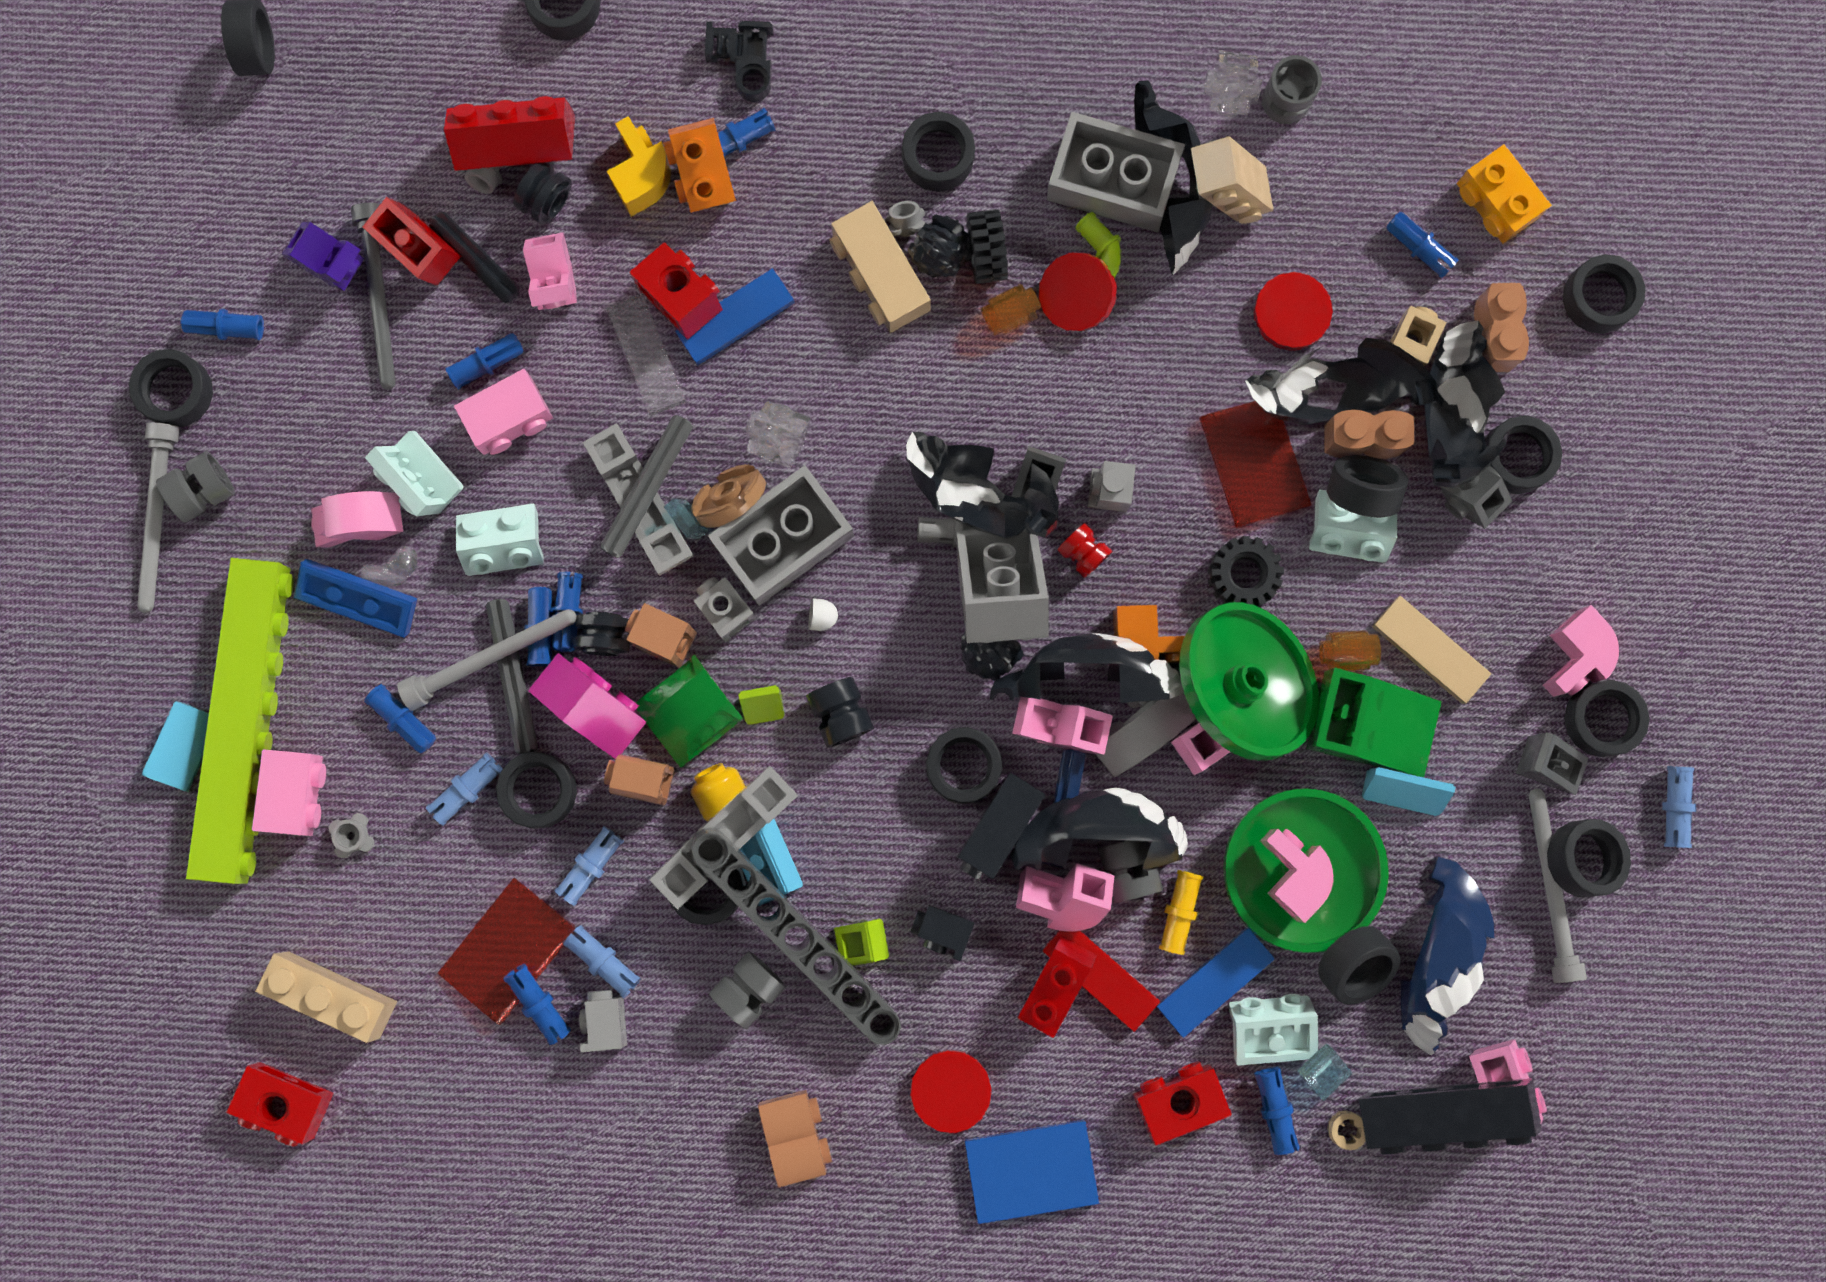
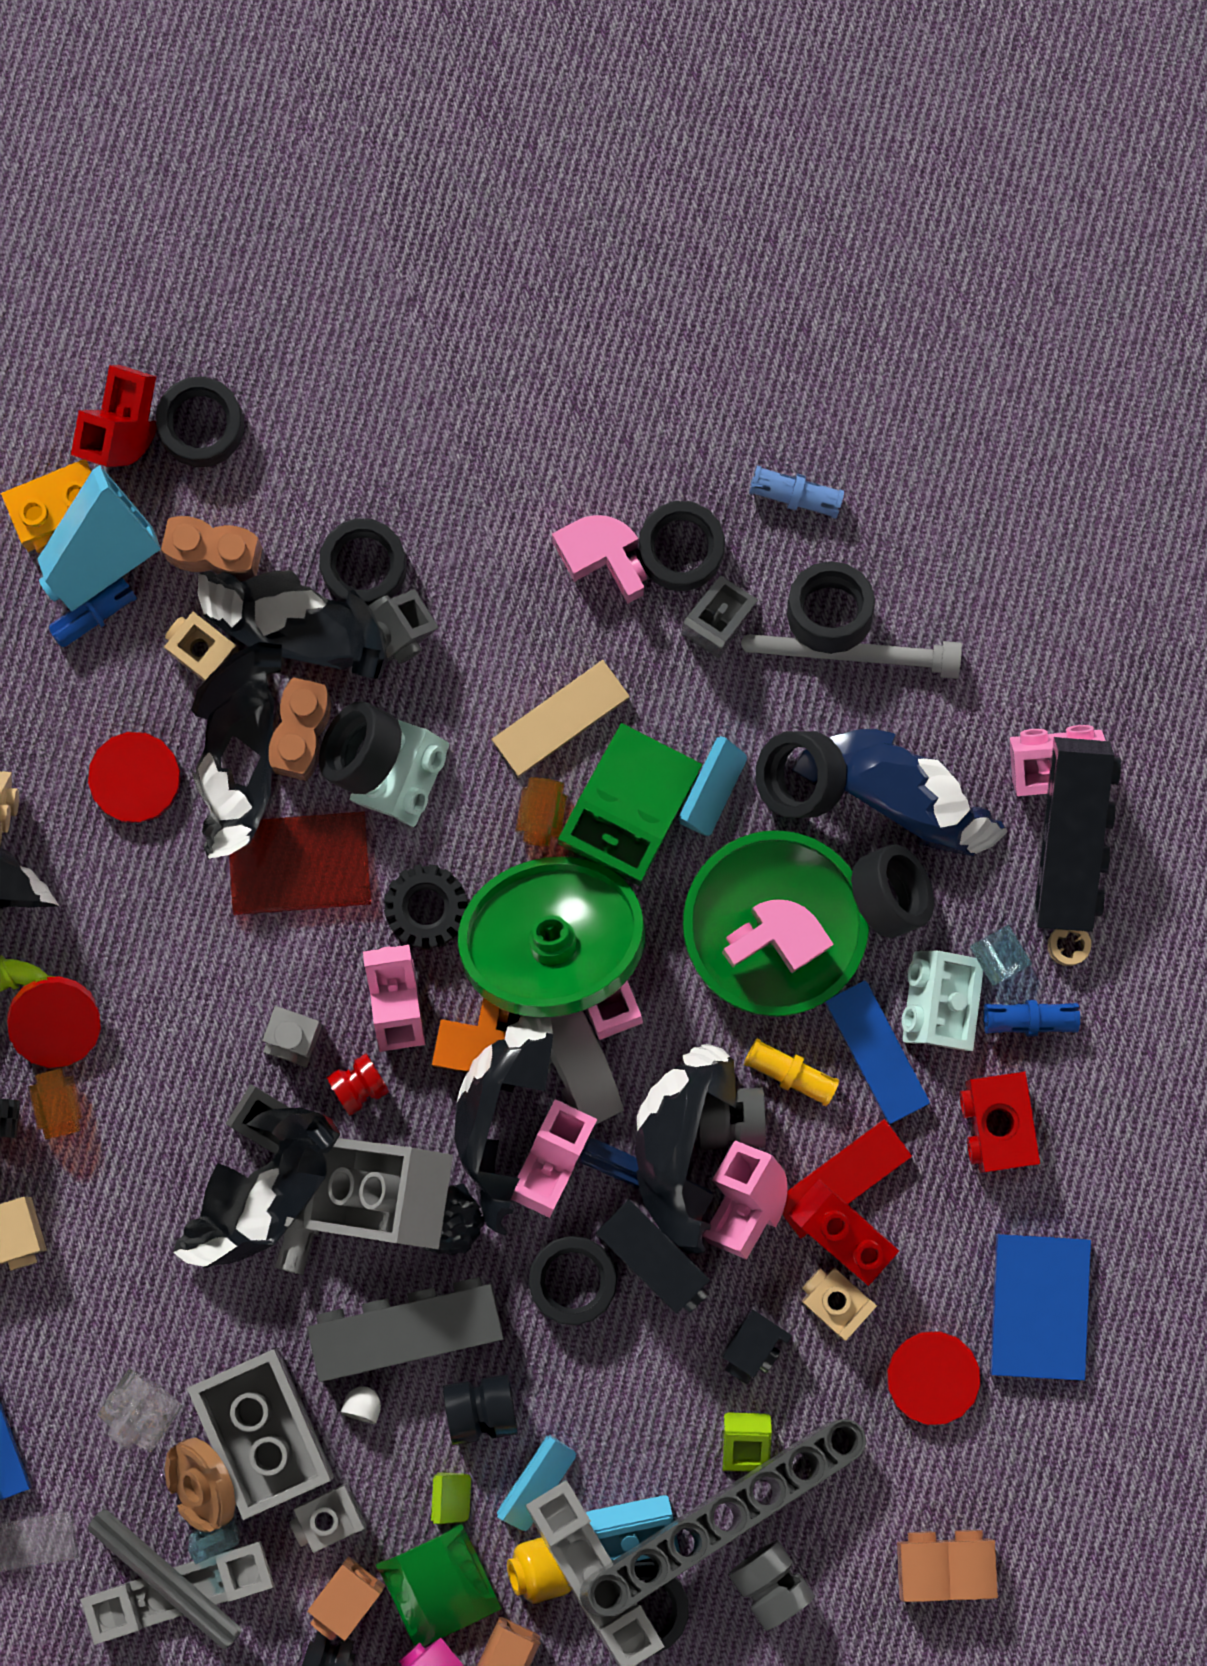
camera: 80 degrees left, 0 degrees up
none -> medium azure slope [37,465,161,611]
none -> red brick [71,365,157,467]
none -> dark grey brick [307,1277,504,1382]
none -> bright pink brick [363,945,426,1052]
none -> medium azure slope [497,1435,576,1531]
none -> black tyre [756,731,846,818]
none -> tan brick [801,1267,877,1341]

